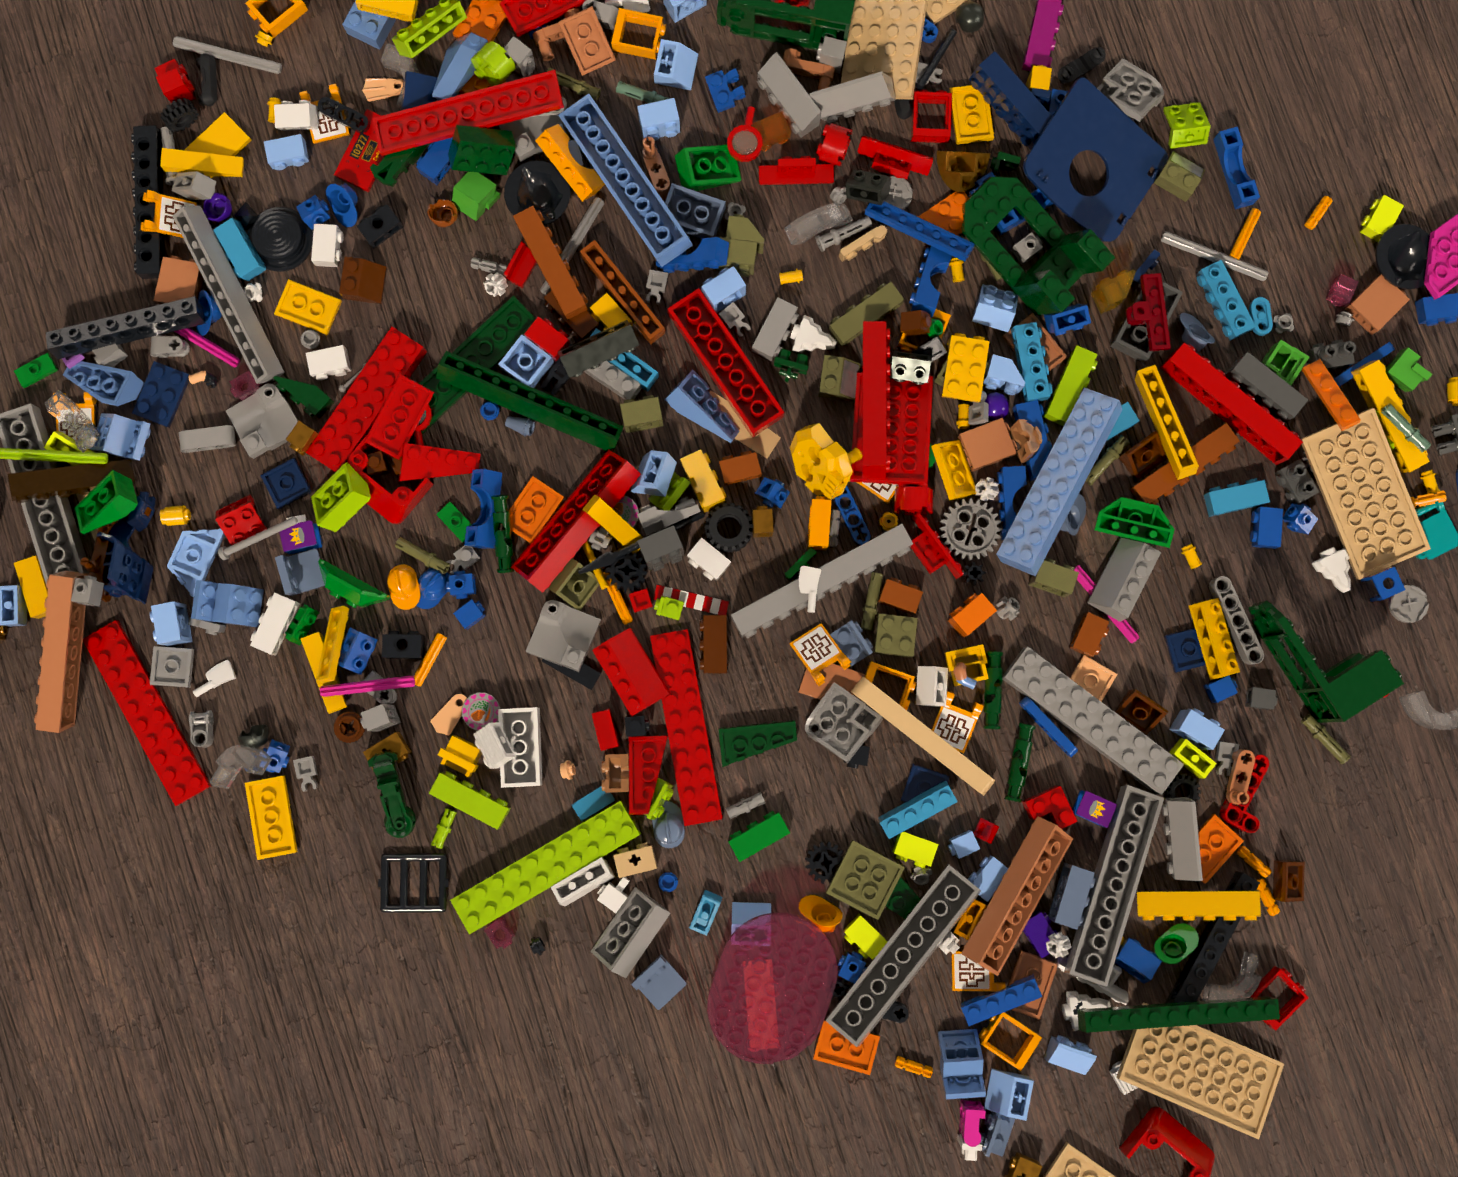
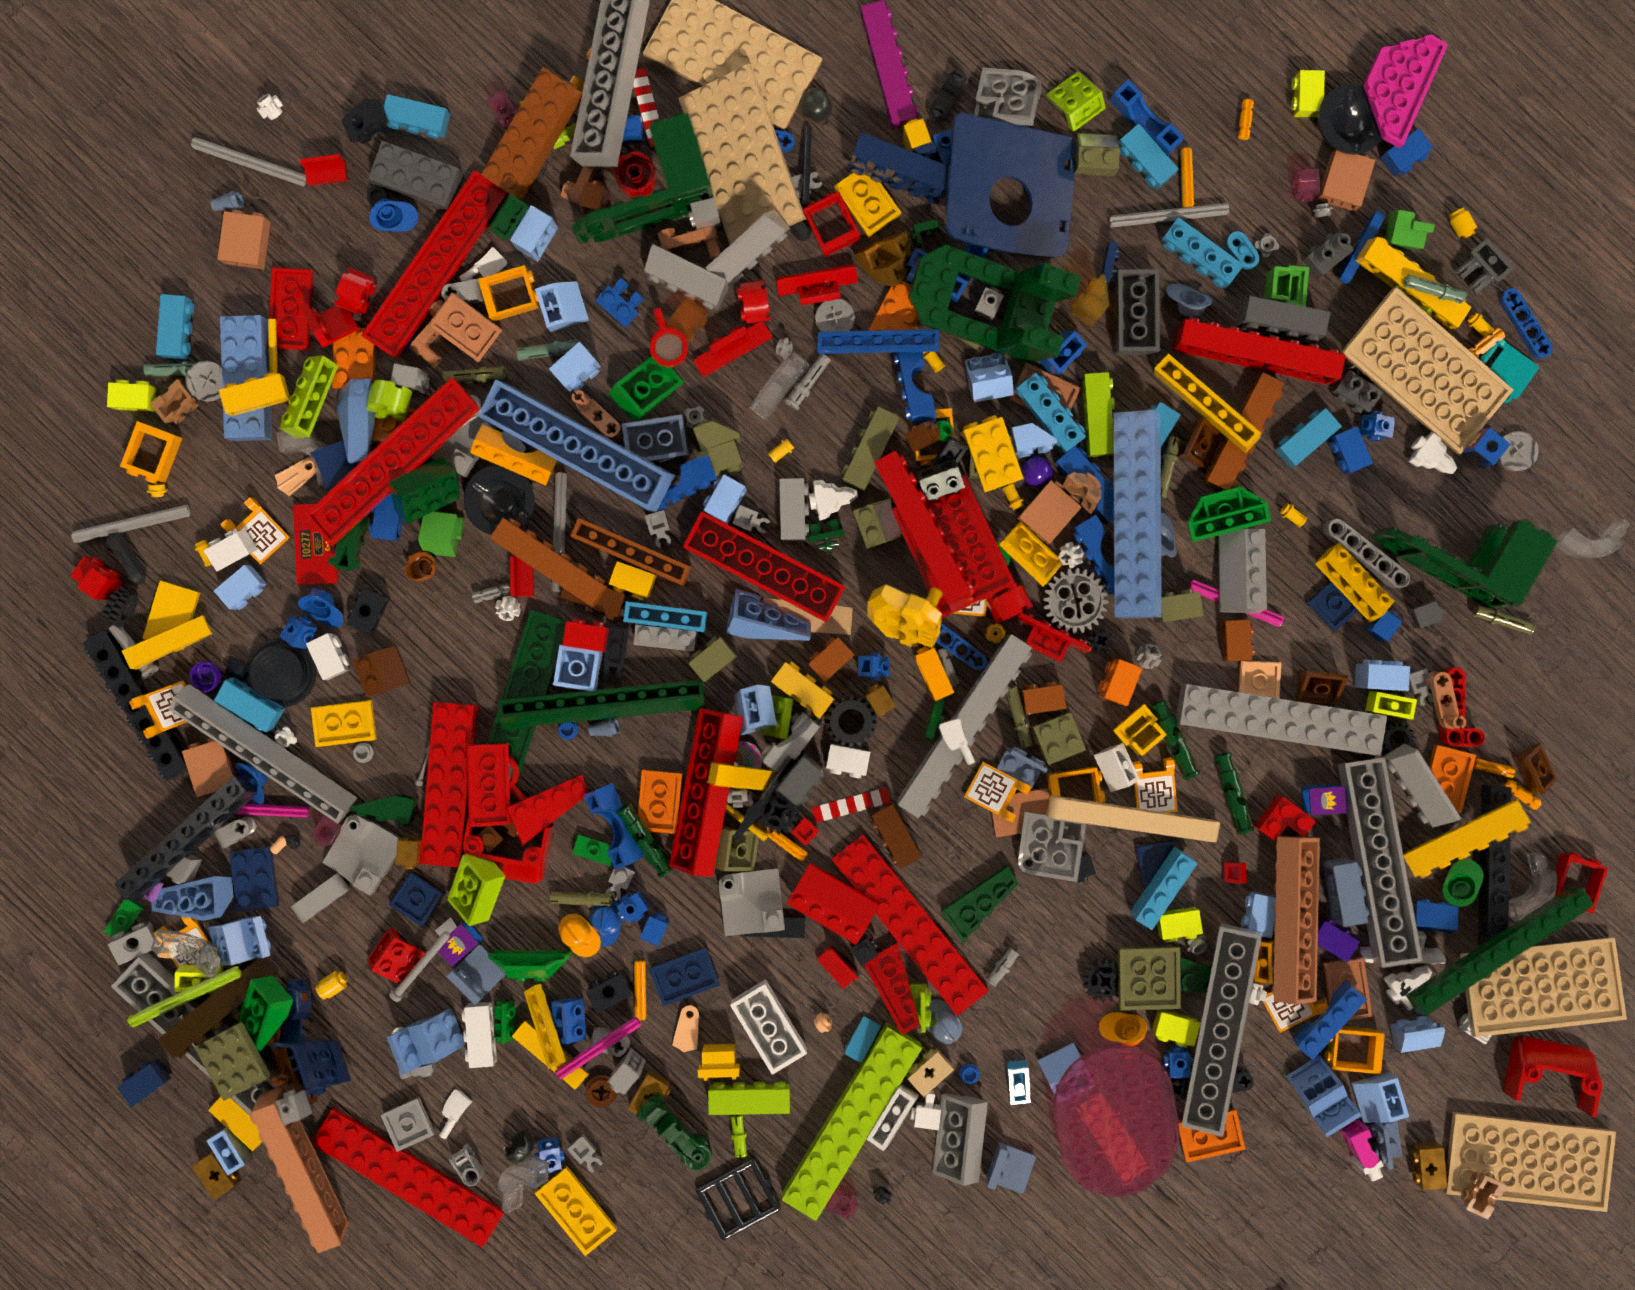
camera: 20 degrees left, 5 degrees up
light blue brick [150,601,193,646] -> none
light blue wing [167,529,225,597] -> none
light grey brick [171,171,216,200] -> none
white brick [306,345,351,380] -> none
black beam [317,97,370,133] -> none
tile [462,692,500,731] -> none
white brick [473,722,516,769] -> none
pearl dark grey brick [557,320,639,378] -> none
medium nougat cylinder [602,754,629,793] -> none
lime bracket [654,596,685,621] -> none
green brick [728,811,790,862] -> none
tan hinge [838,225,887,262] -> none
pearl dark grey brick [846,169,890,205] -> none
light orange axle [894,1056,933,1078] -> none
light blue brick [948,830,980,859] -> none
arm [953,662,977,690] -> none
light grey plate [968,391,989,426] -> none
blue beam [1019,696,1078,758] -> none
white gear [1046,932,1072,958] -> none
dark red plate [1126,273,1171,351] -> none
orange plate [1302,359,1361,431] -> none
none -> light grey brick [108,922,161,966]
none -> olive plate [194,1022,271,1101]
none -> dark blue plate [649,946,720,1006]
none -> dark azure brick [1119,124,1179,191]

